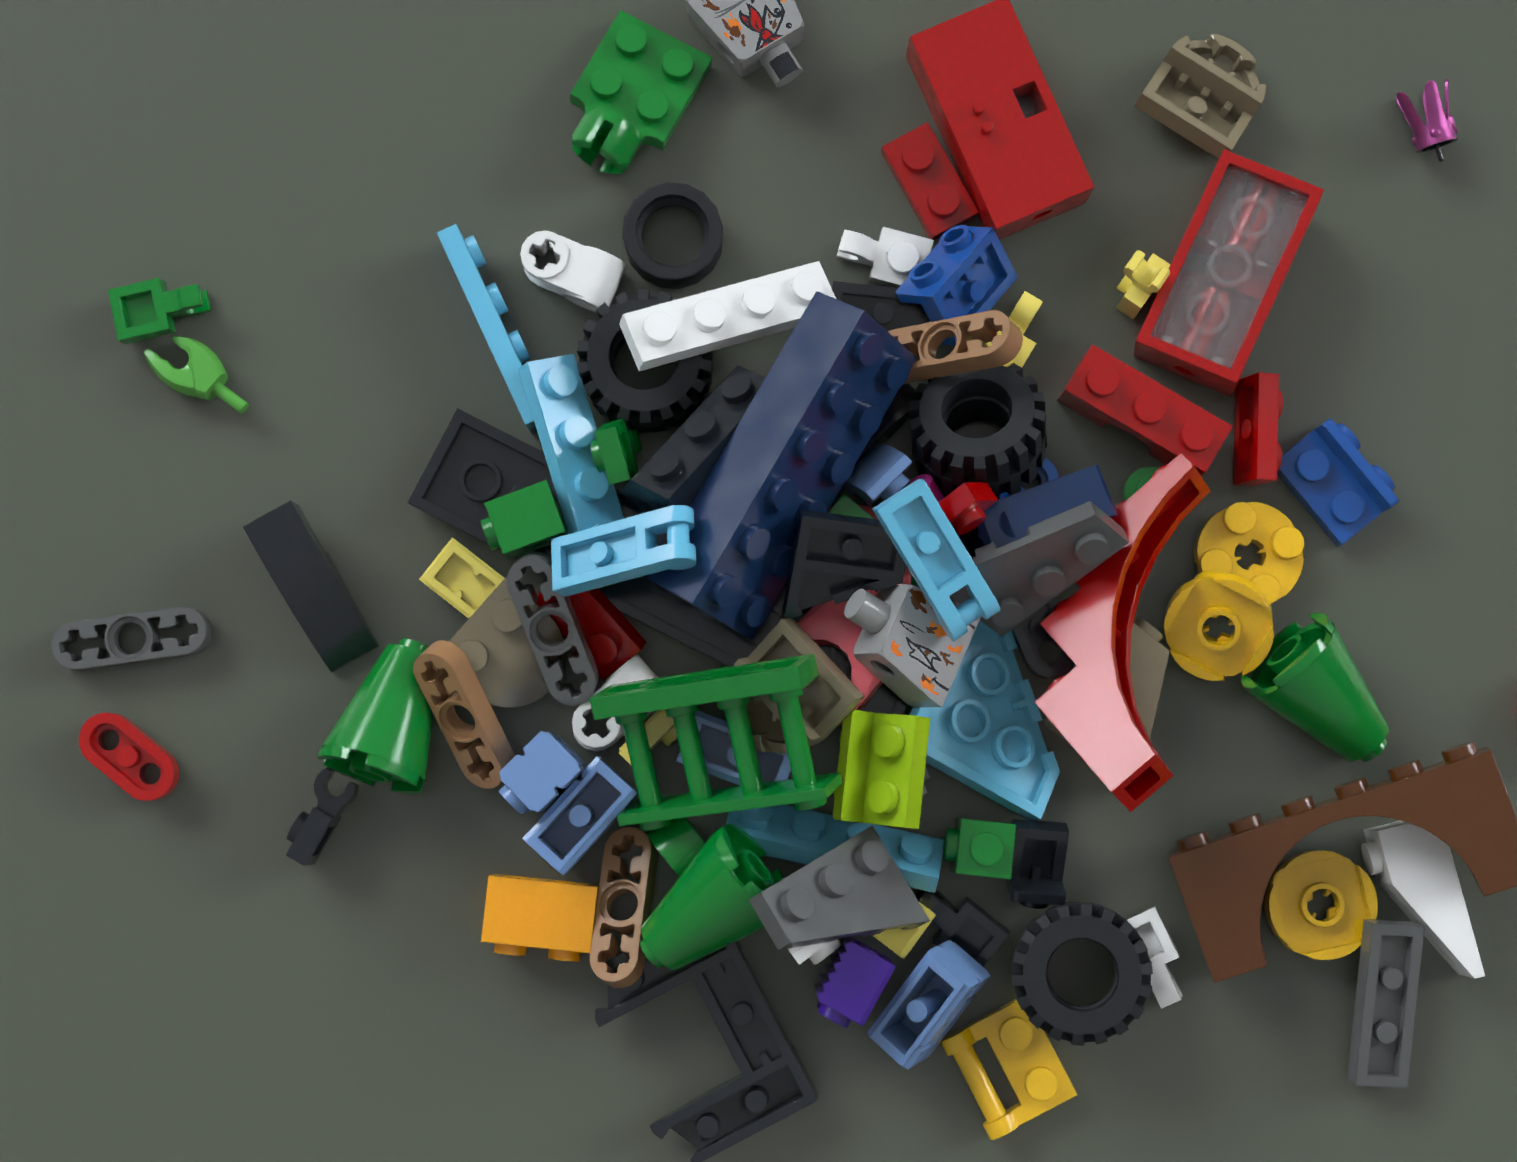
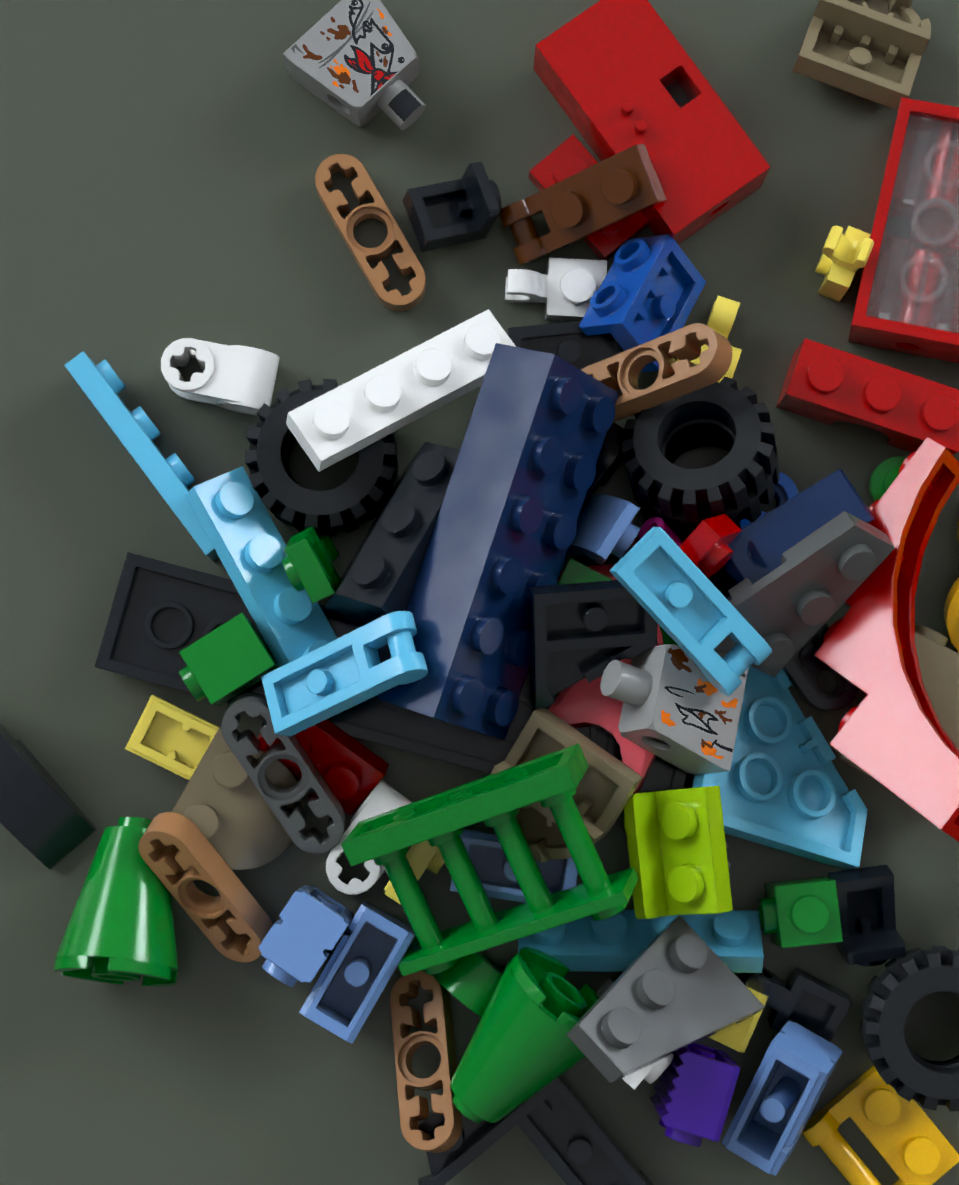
camera: 15 degrees left, 0 degrees up
black plate [286,768,359,866] -> none
light orange brick [481,874,599,962] -> none
green plate [570,10,713,175] -> none
black tyre [622,182,723,289] -> none
none -> medium nougat beam [315,154,426,312]
none -> black bracket [402,161,501,252]
none -> reddish brown plate [499,144,667,266]

